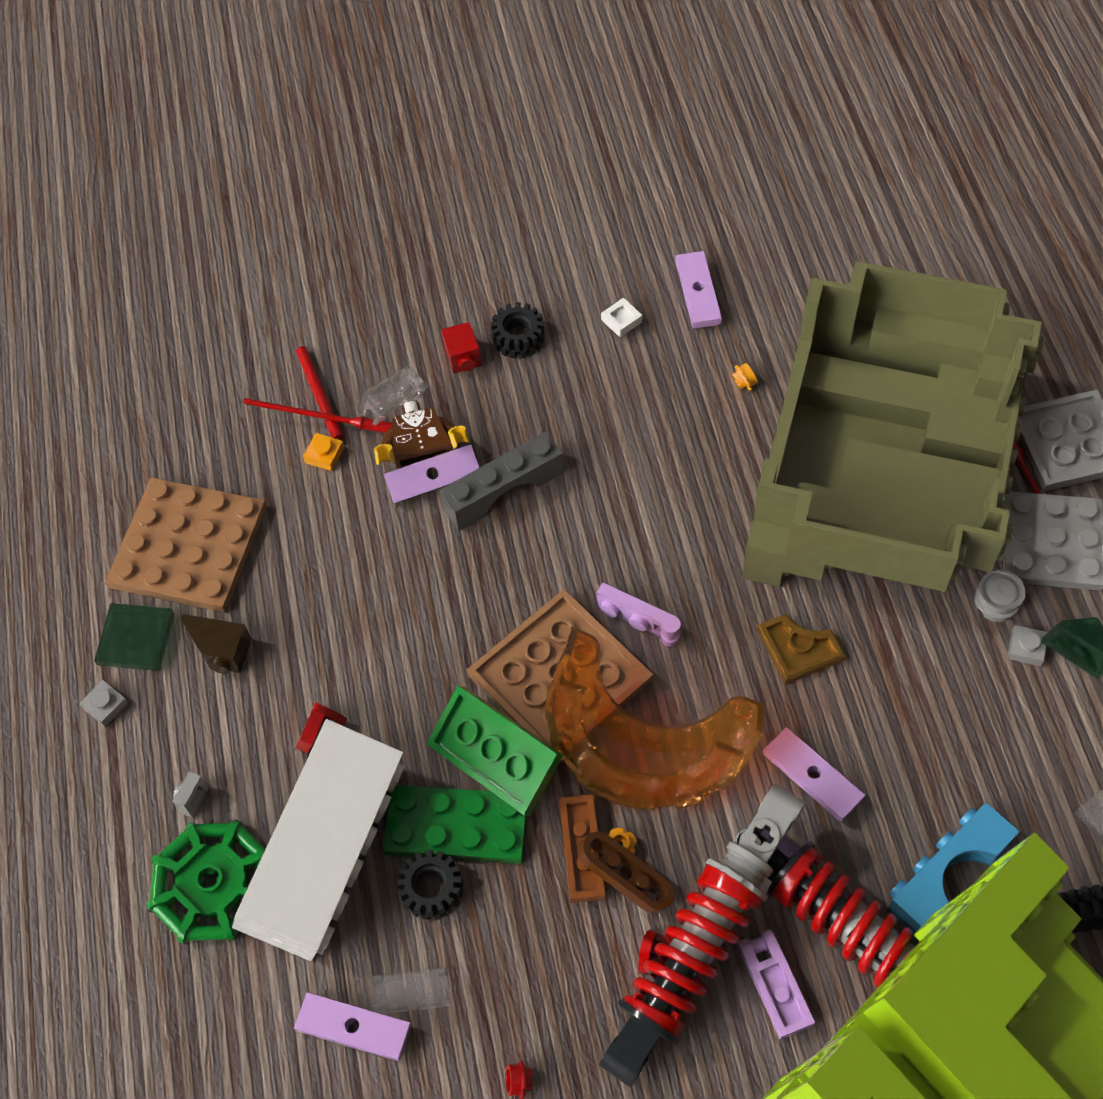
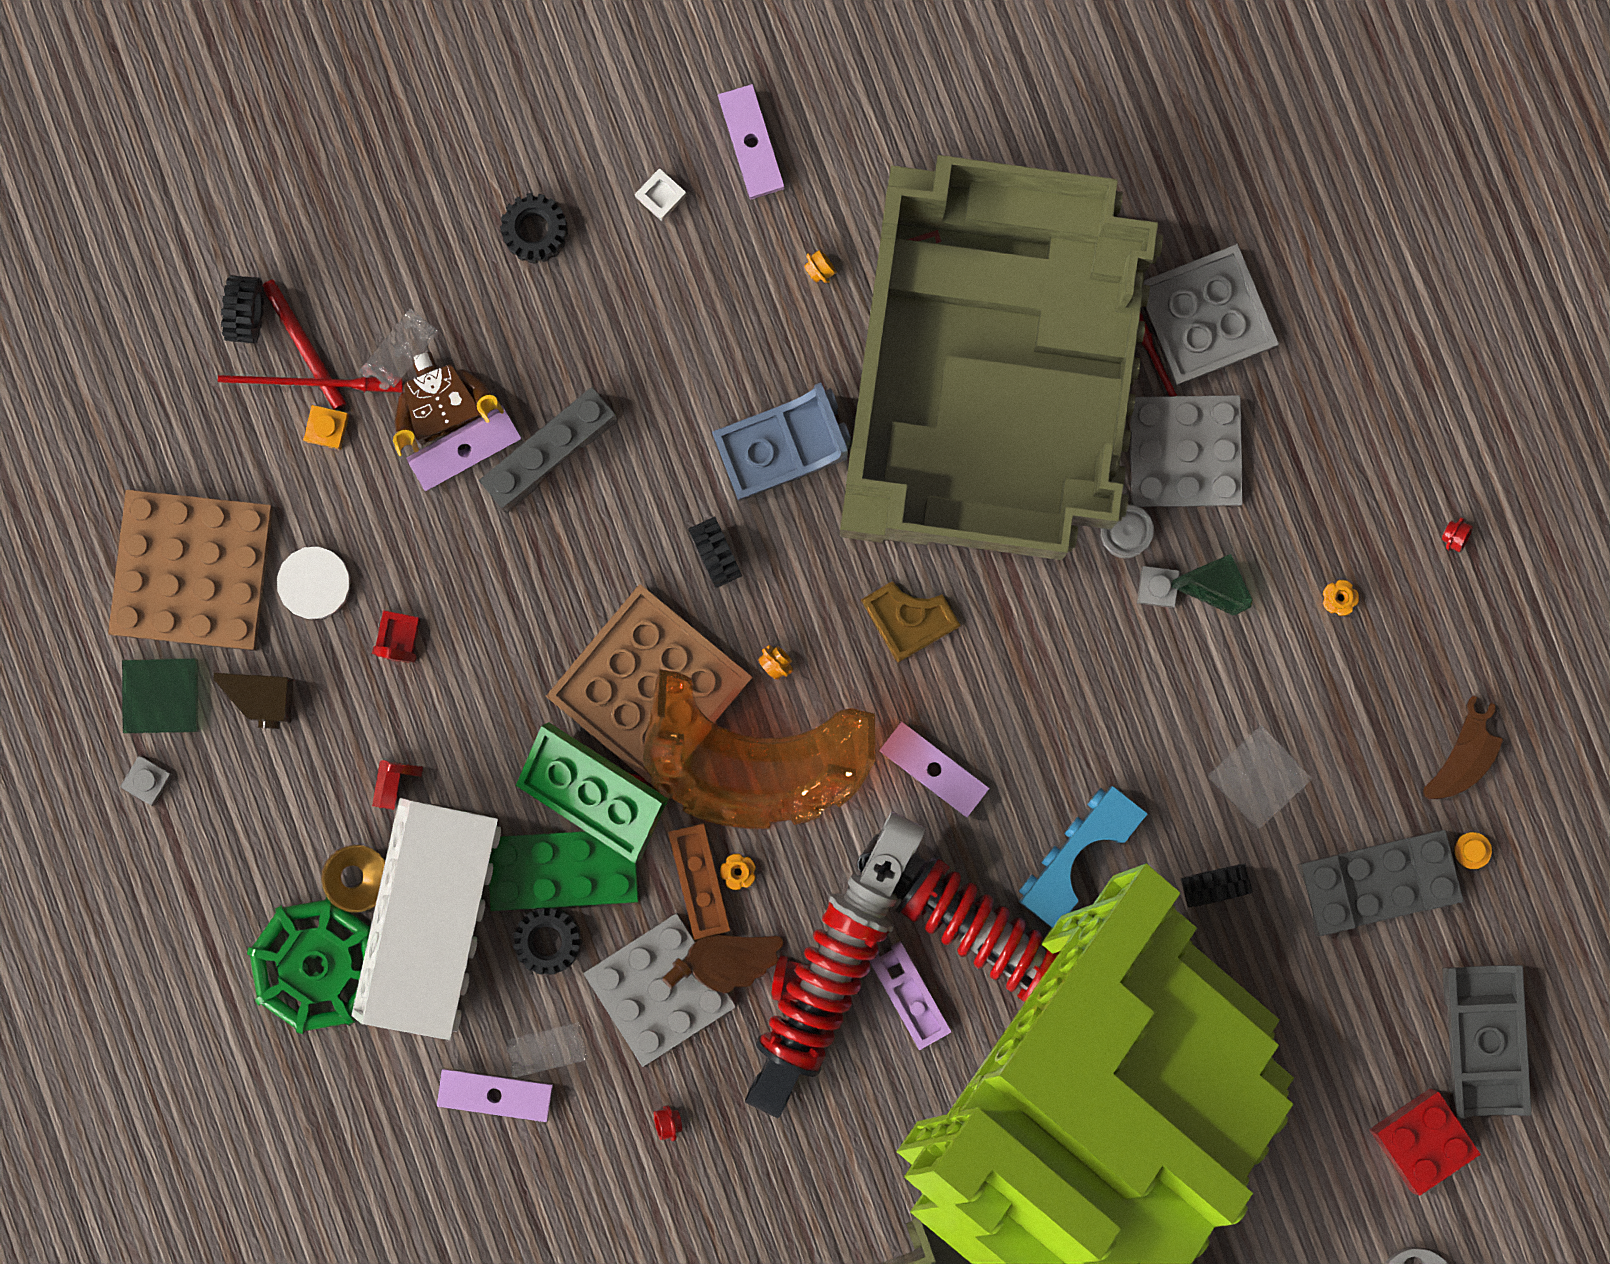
camera: 10 degrees left, 25 degrees up
light grey plate [172,771,209,818] -> none
red brick [441,322,482,374] -> none
reddish brown plate [578,832,674,914] -> none
lavender plate [596,582,681,647] -> none
none -> black tyre [221,275,264,344]
none -> white tile [277,547,351,620]
none -> pearl gold piece [321,845,385,912]
none -> red tile [372,610,421,663]
none -> light grey plate [583,913,736,1067]
none -> reddish brown animal [662,935,783,994]
none -> black tyre [688,516,742,588]
none -> sand blue bracket [712,382,852,501]
none -> light orange plate [758,645,794,680]

